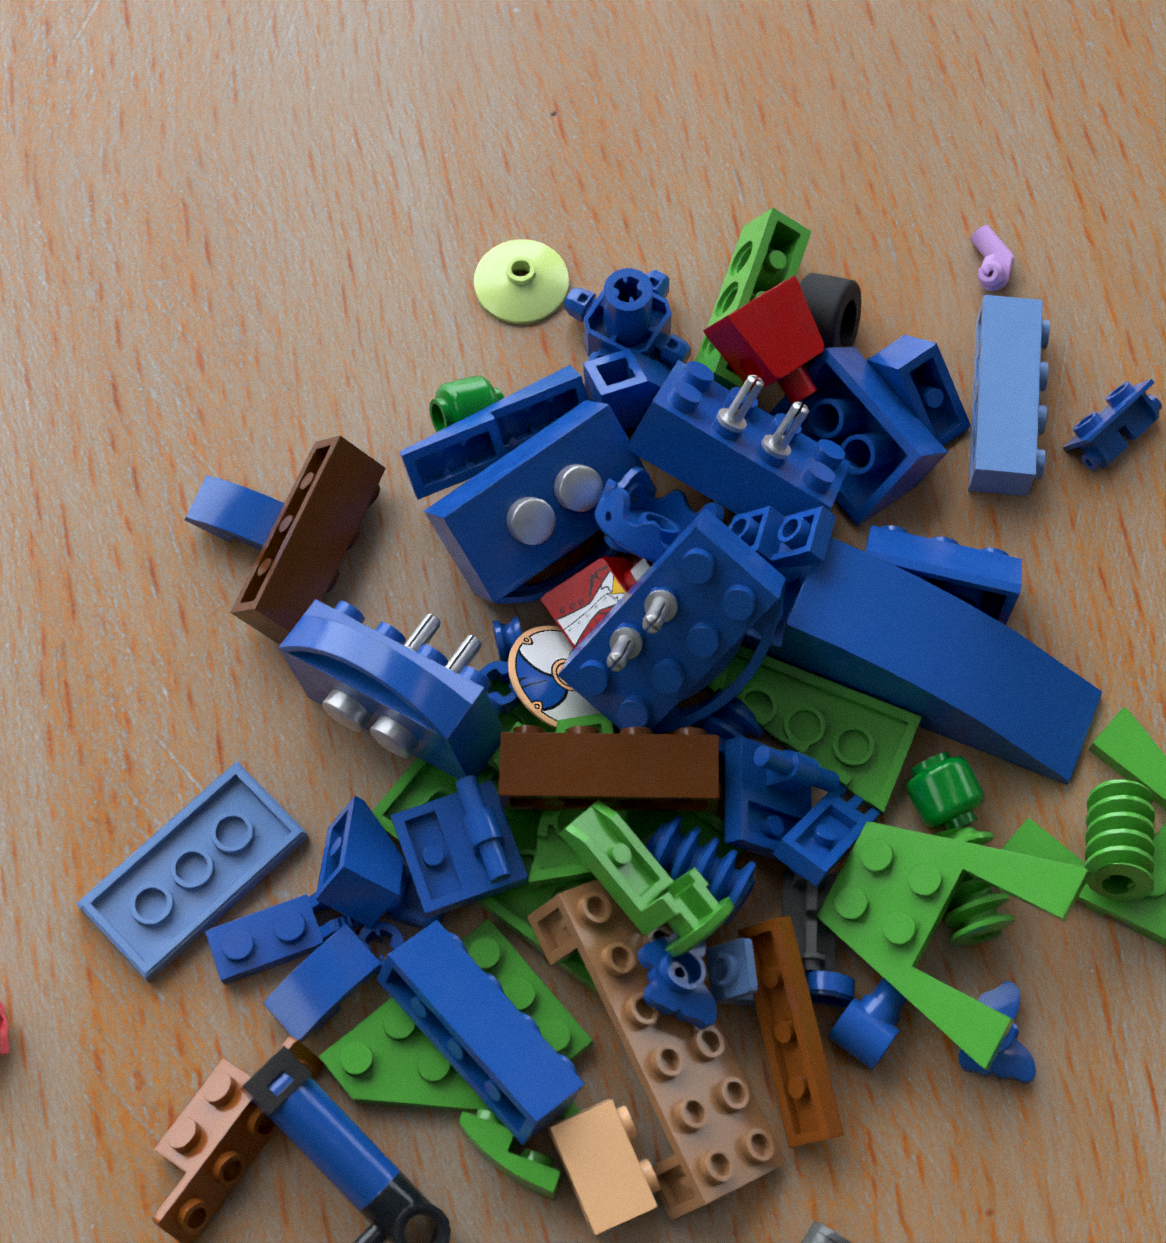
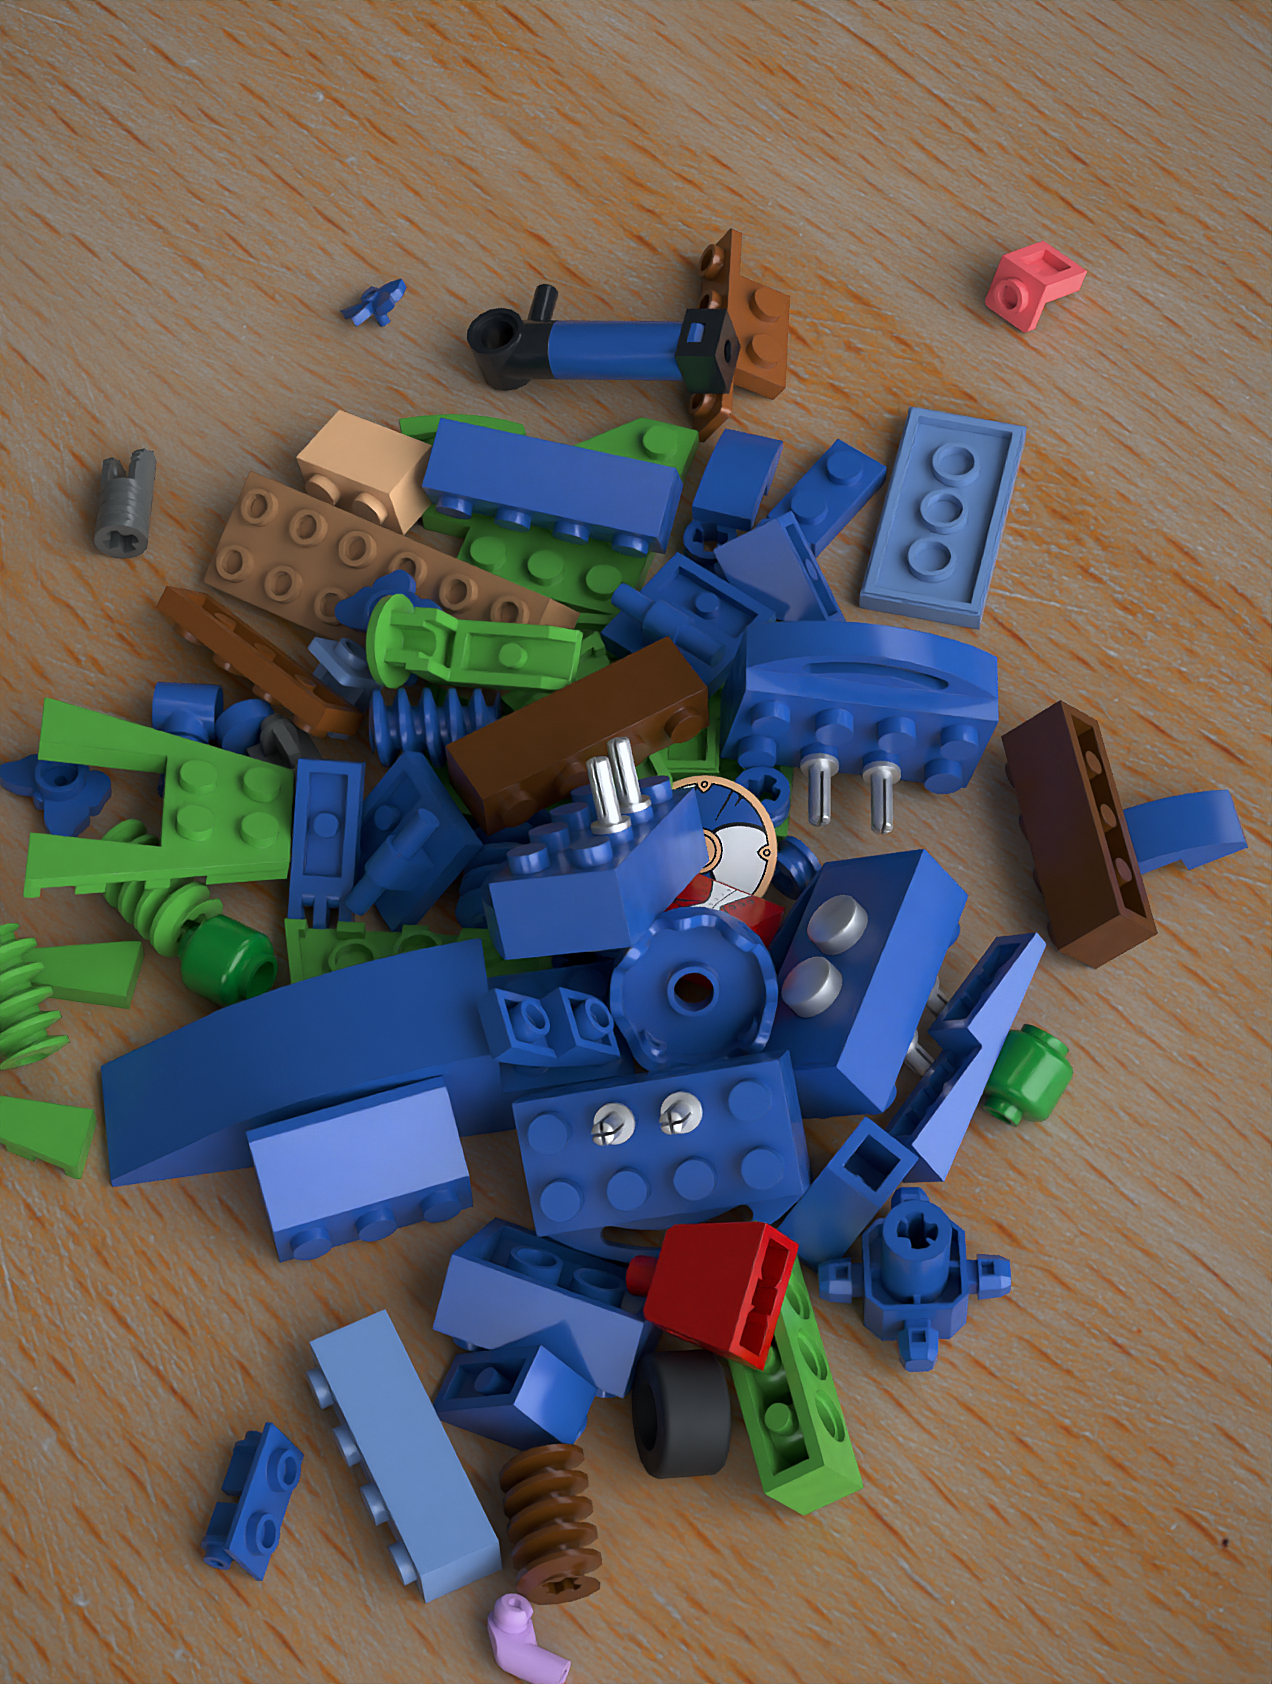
camera: 150 degrees right, 10 degrees down
yellowish green dish [474,239,569,325] -> none
none -> reddish brown piece [498,1443,602,1605]

